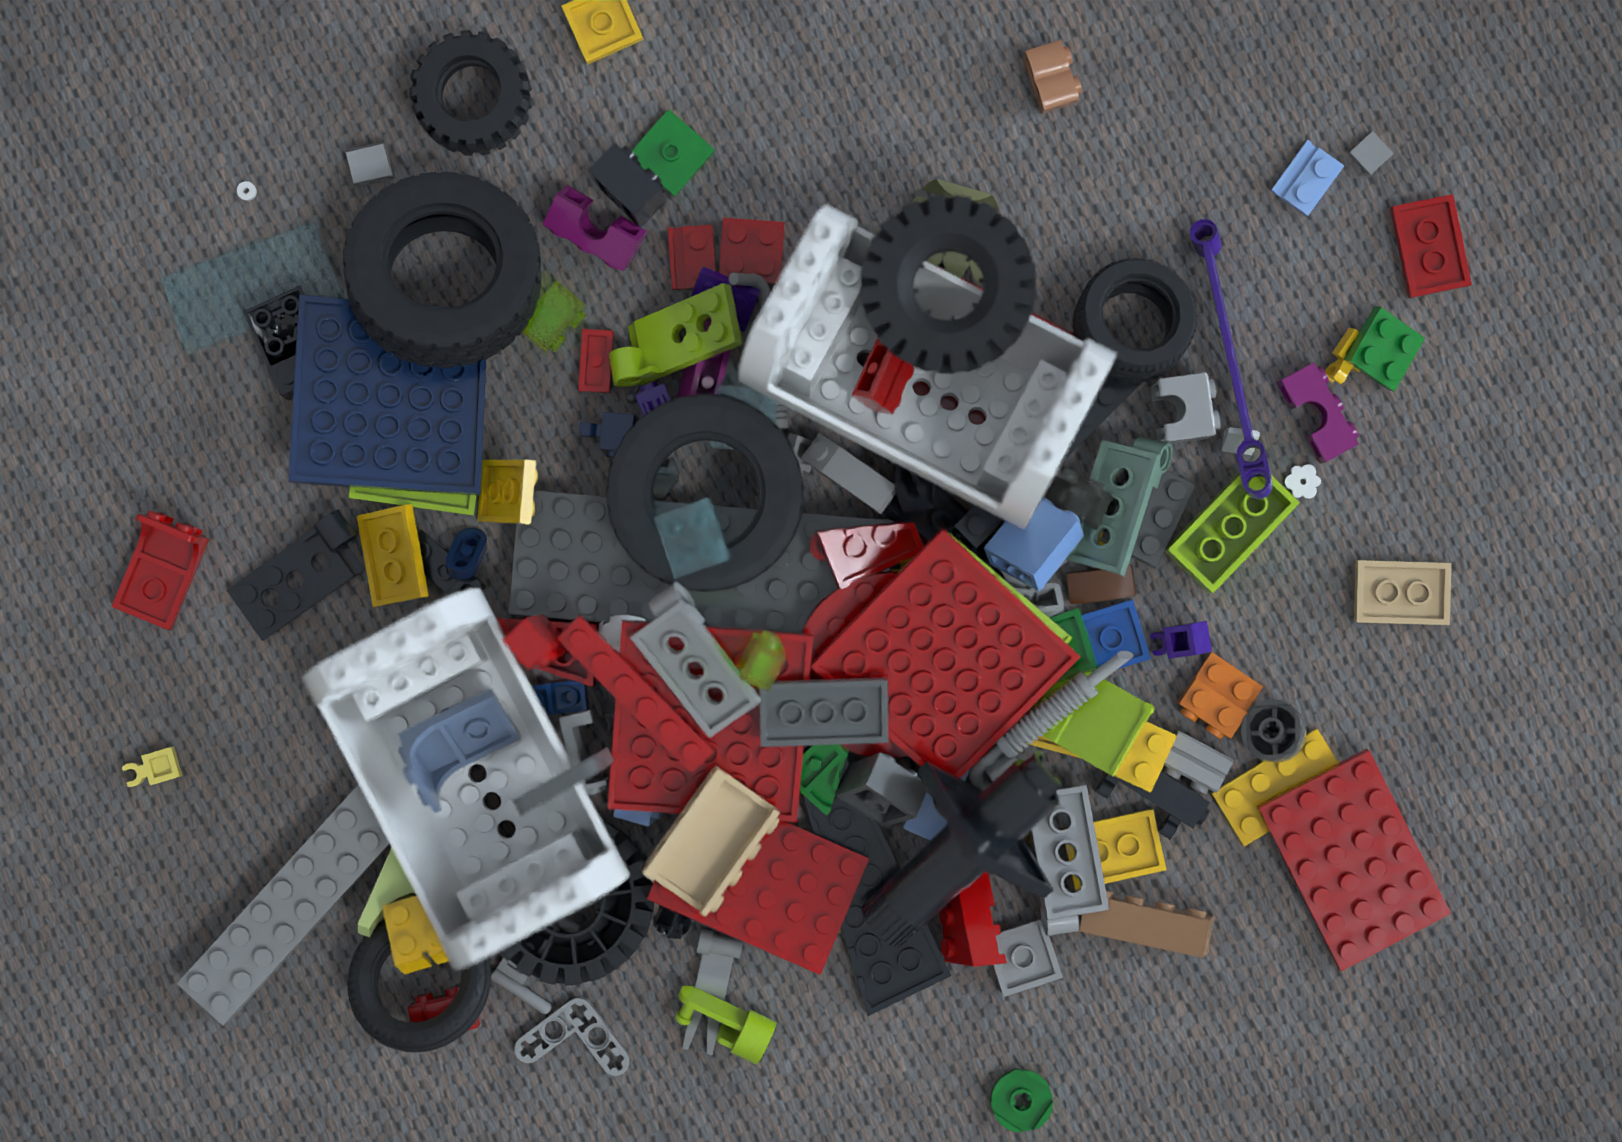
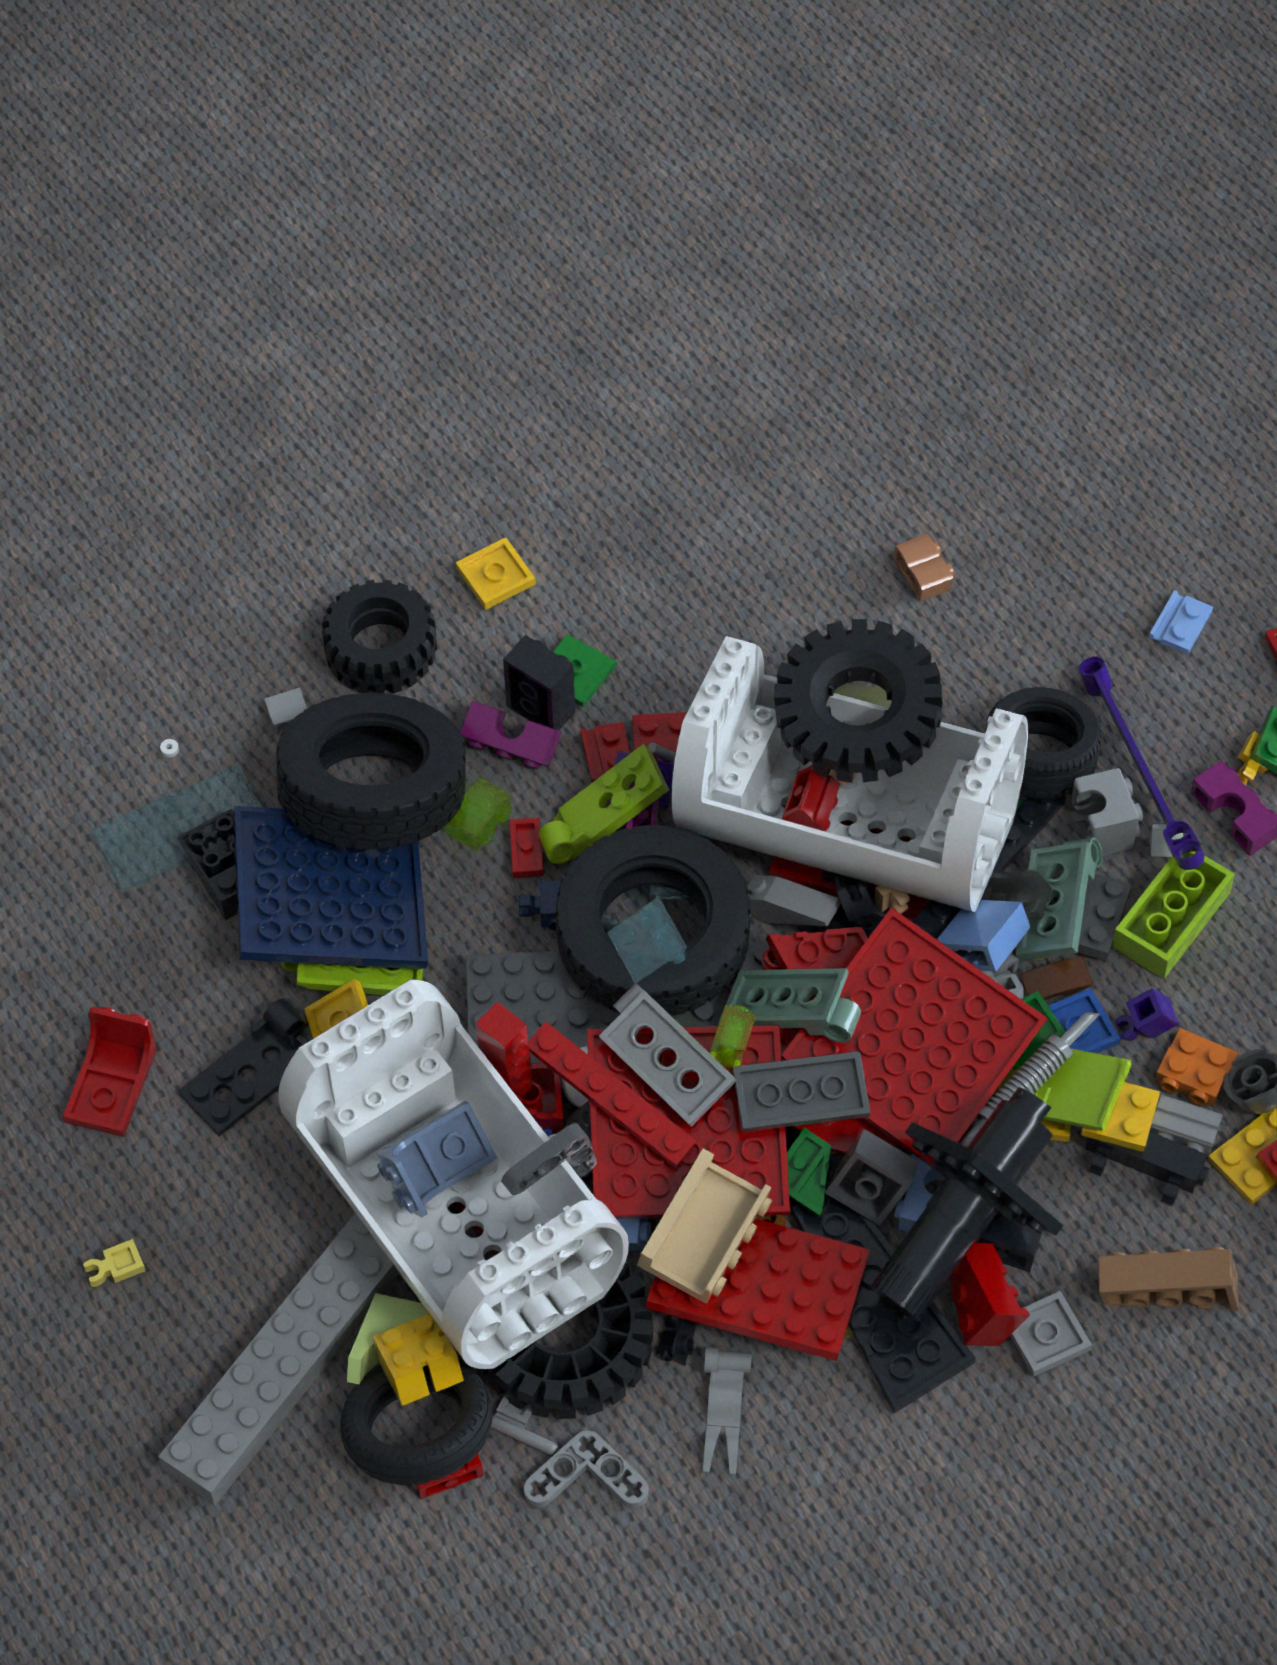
camera: 10 degrees left, 30 degrees down
yellow plate [477,460,538,524] -> none
lime piece [675,986,777,1065] -> none
green plate [991,1068,1053,1132] -> none
light grey hinge [1030,785,1109,936] -> none
yellow plate [1061,808,1167,890] -> none
white plant [1284,464,1321,499] -> none
light grey tile [1348,131,1394,176] -> none
none -> sand green hinge [719,968,861,1043]

